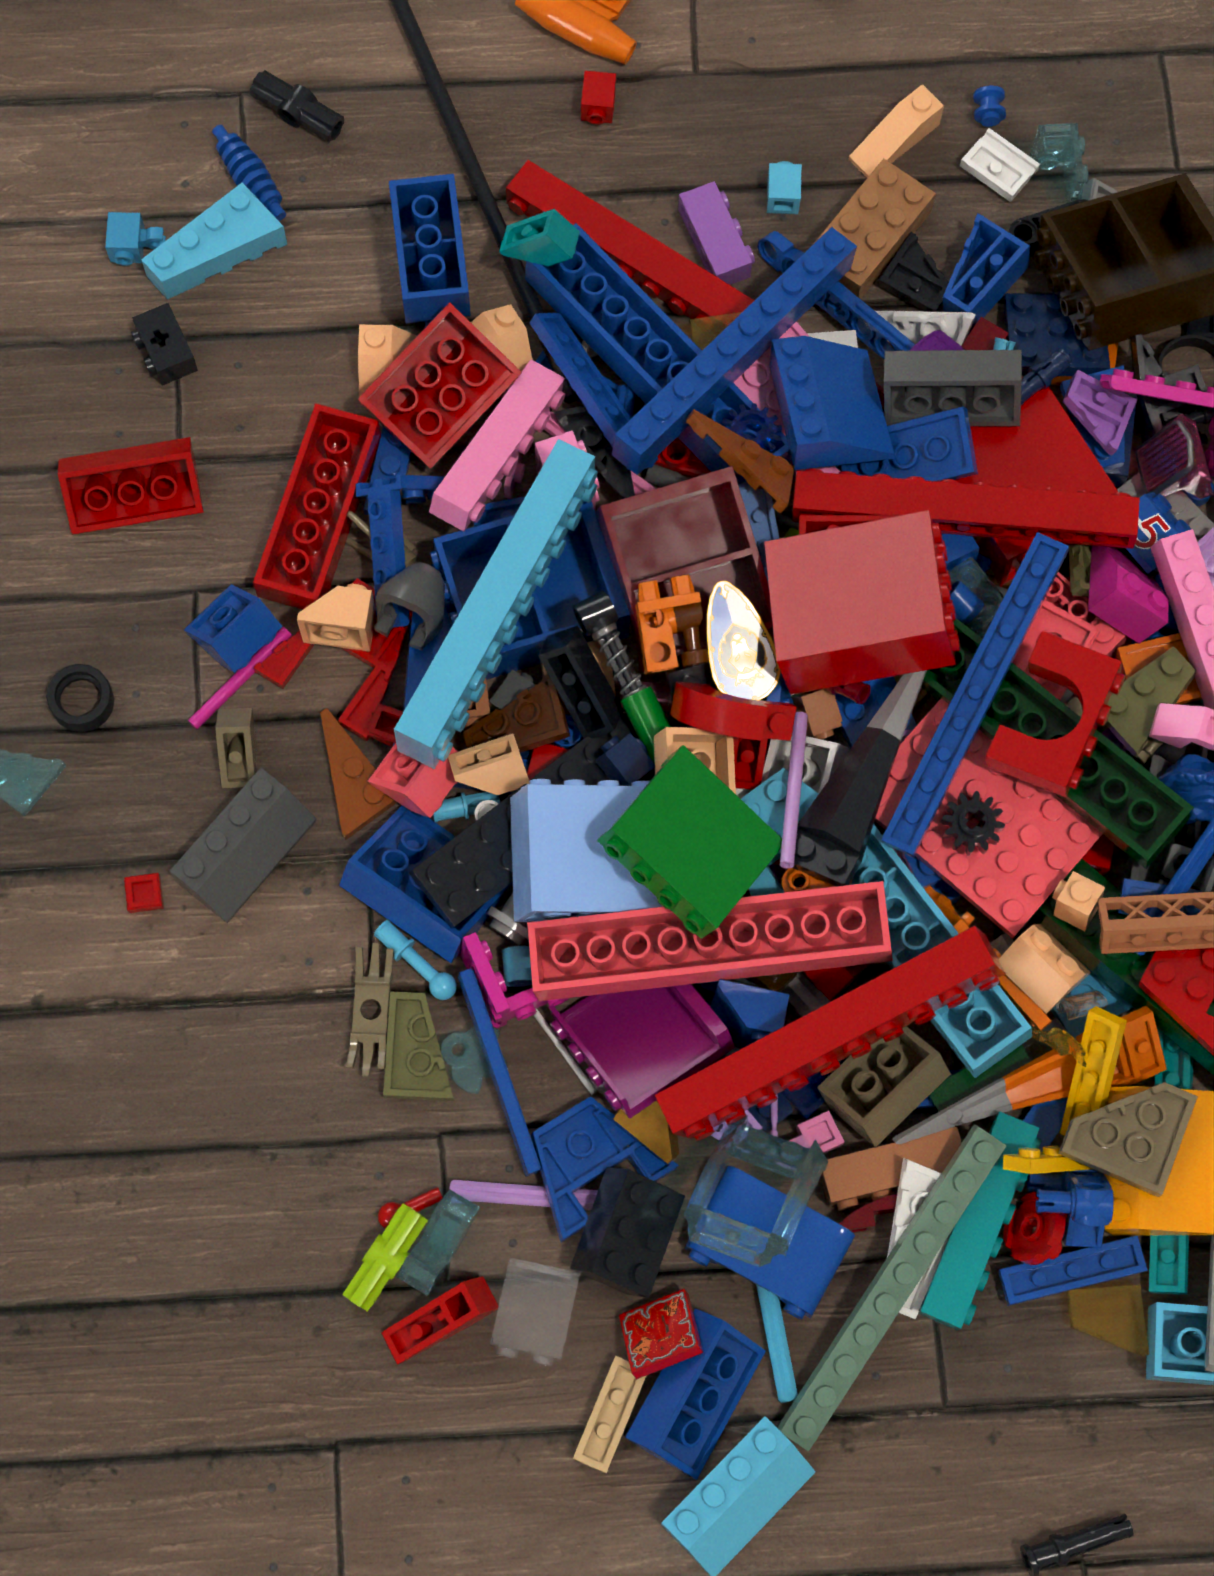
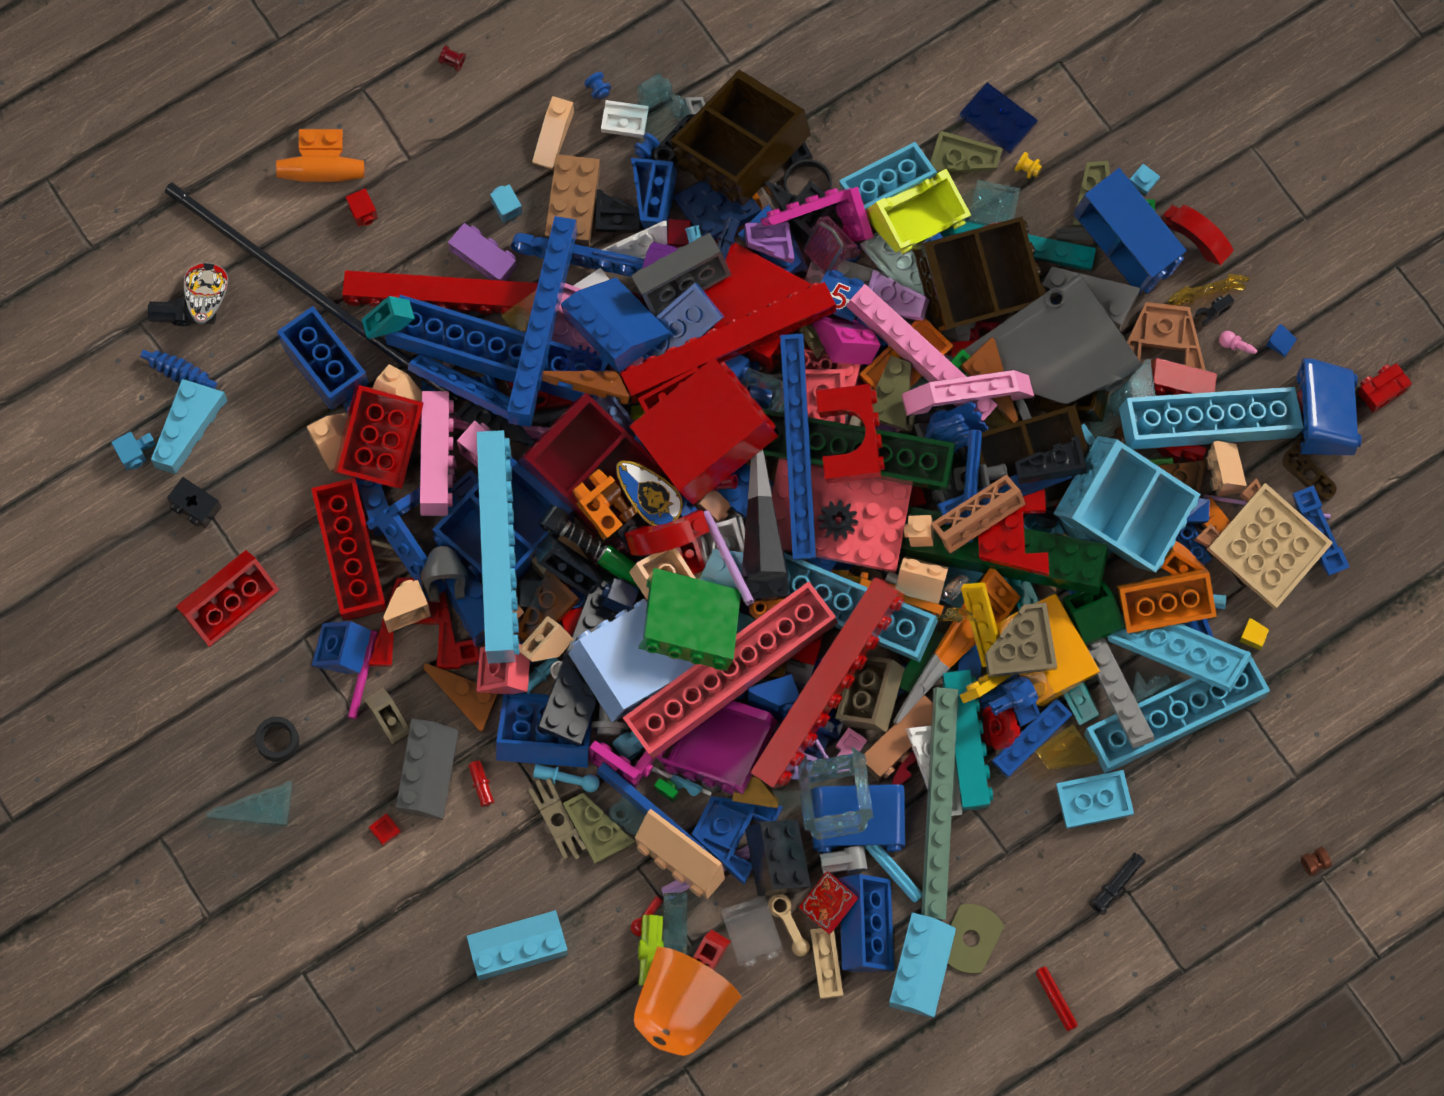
camera: 30 degrees left, 0 degrees up
none -> shield [184,263,228,324]
none -> medium azure slope [467,910,568,981]
none -> red axle [468,761,495,807]
none -> blue wheel [634,132,660,160]
none -> orange piece [634,946,742,1056]
none -> light nougat slope [635,809,725,899]
none -> green plate [654,778,678,803]
none -> medium azure piece [671,775,703,796]
none -> tan piece [767,894,810,957]
none -> light grey piece [820,846,868,875]
none -> olive piece [948,904,1004,974]
none -> medium azure plate [1056,770,1134,829]

